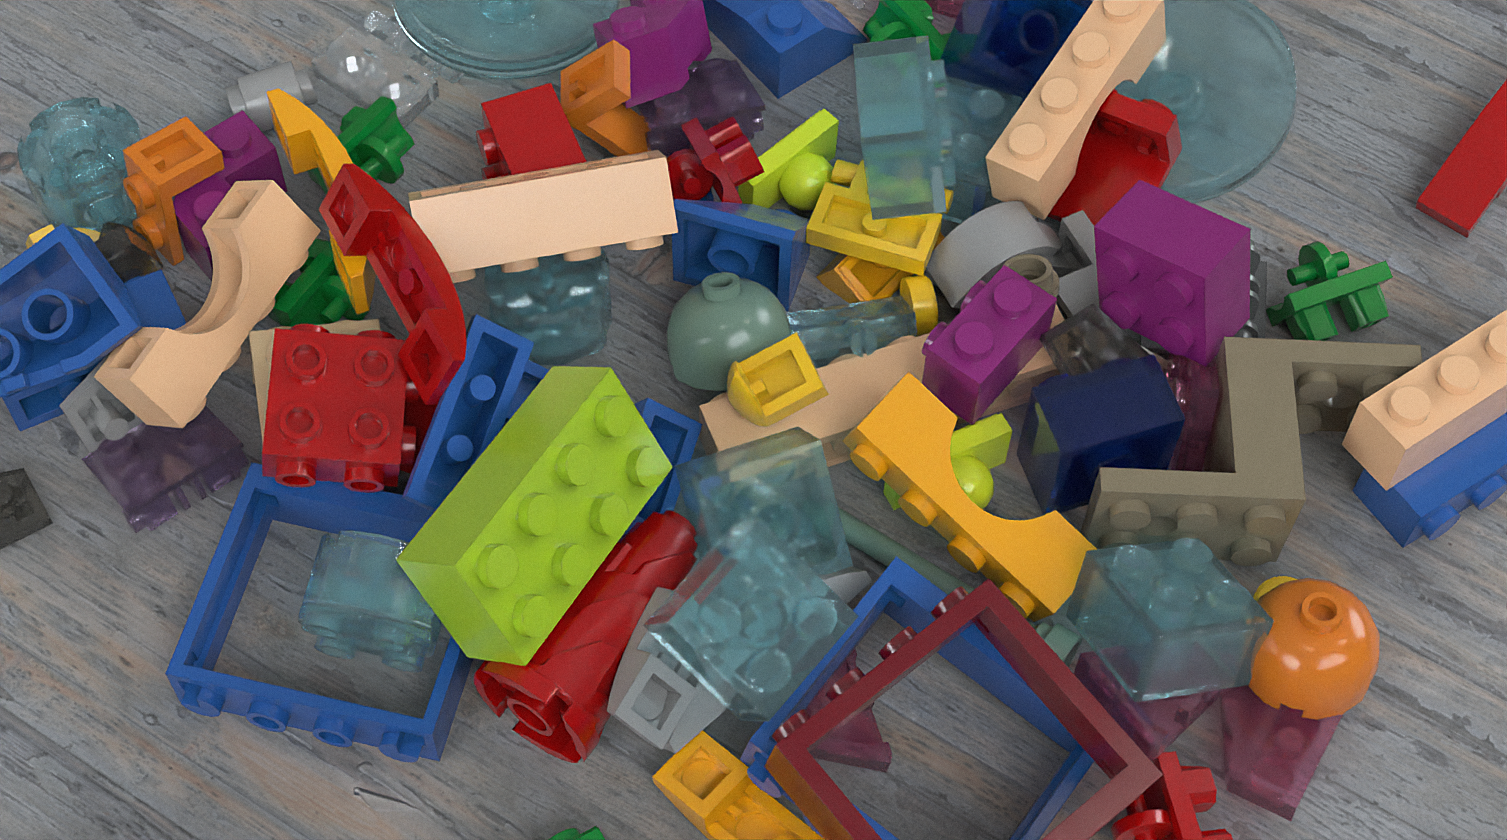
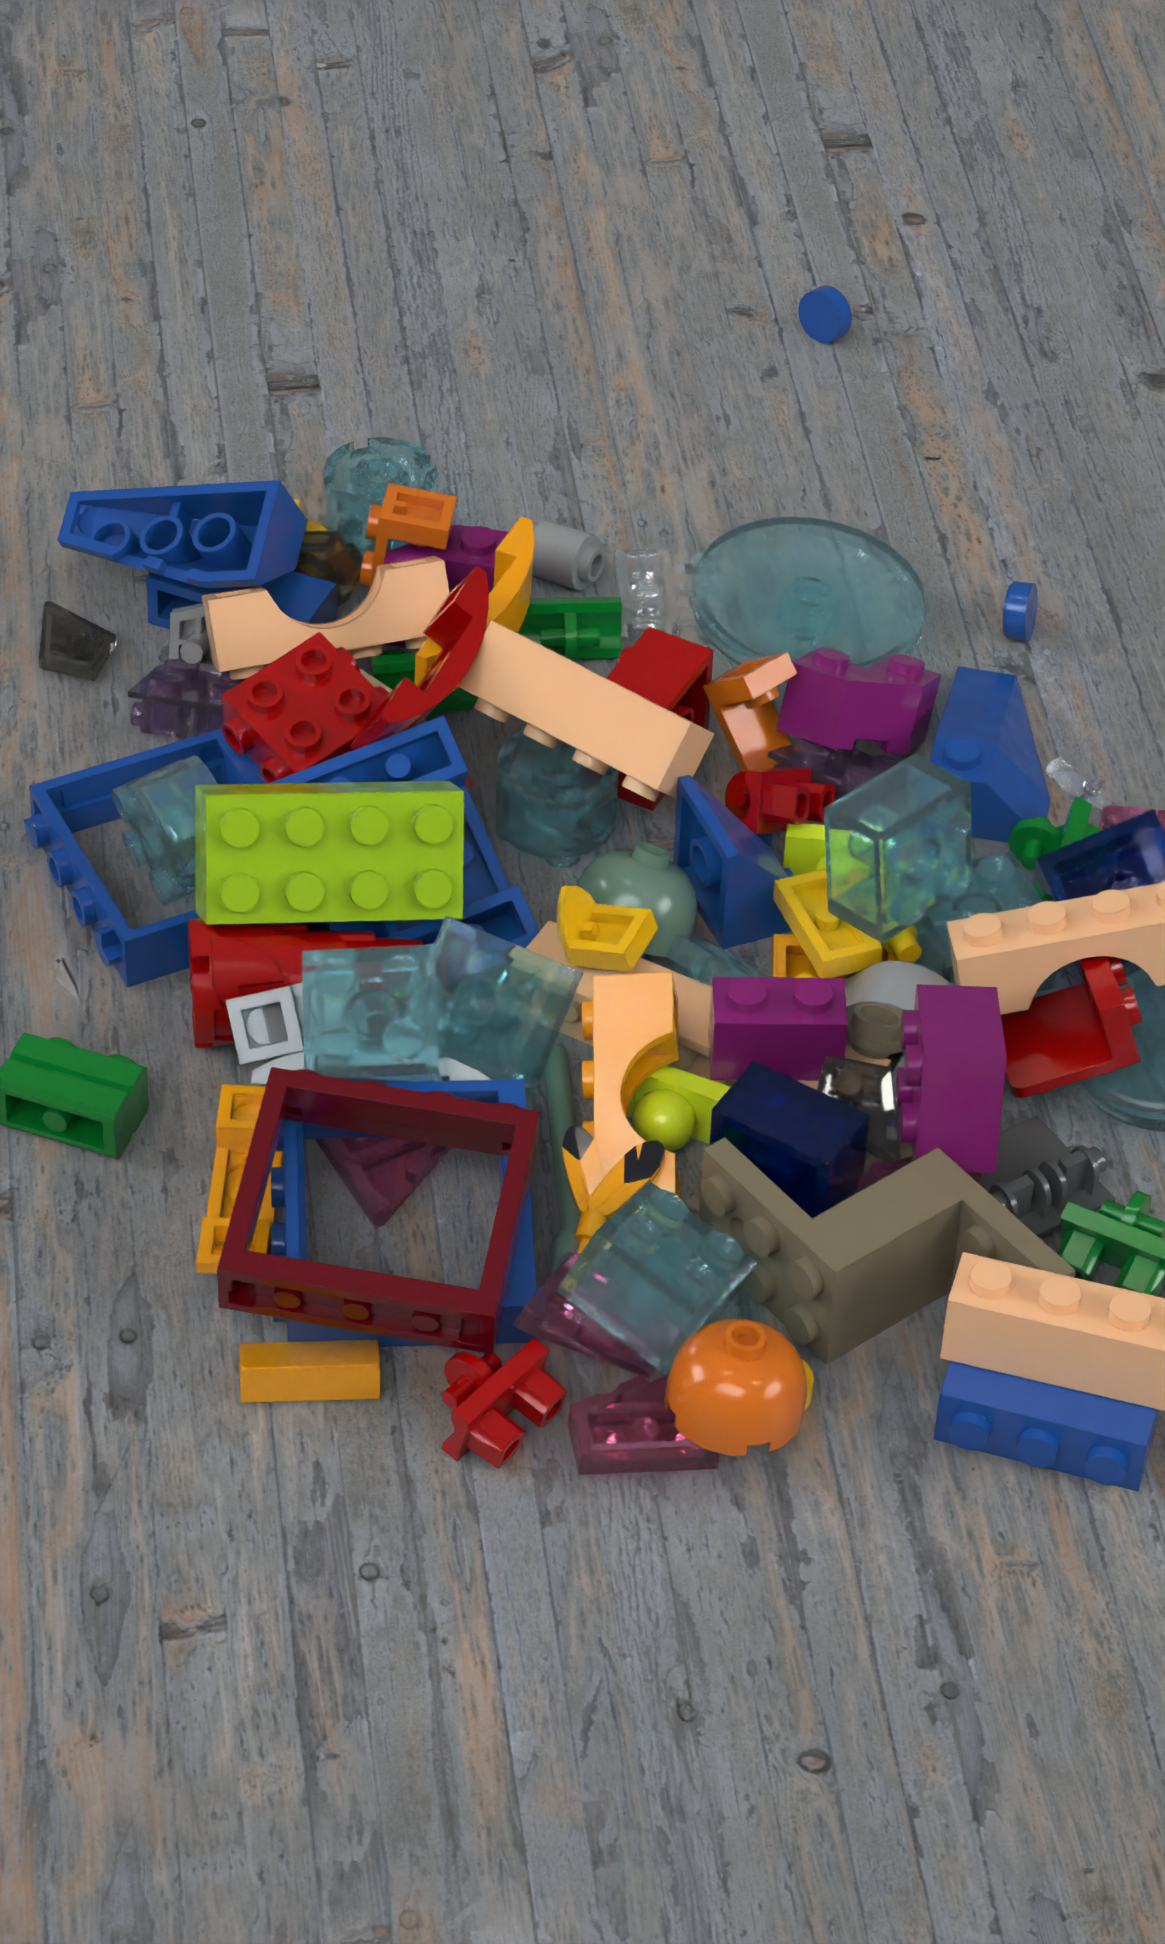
camera: 50 degrees right, 15 degrees down
none -> light orange piece [562,1125,664,1260]

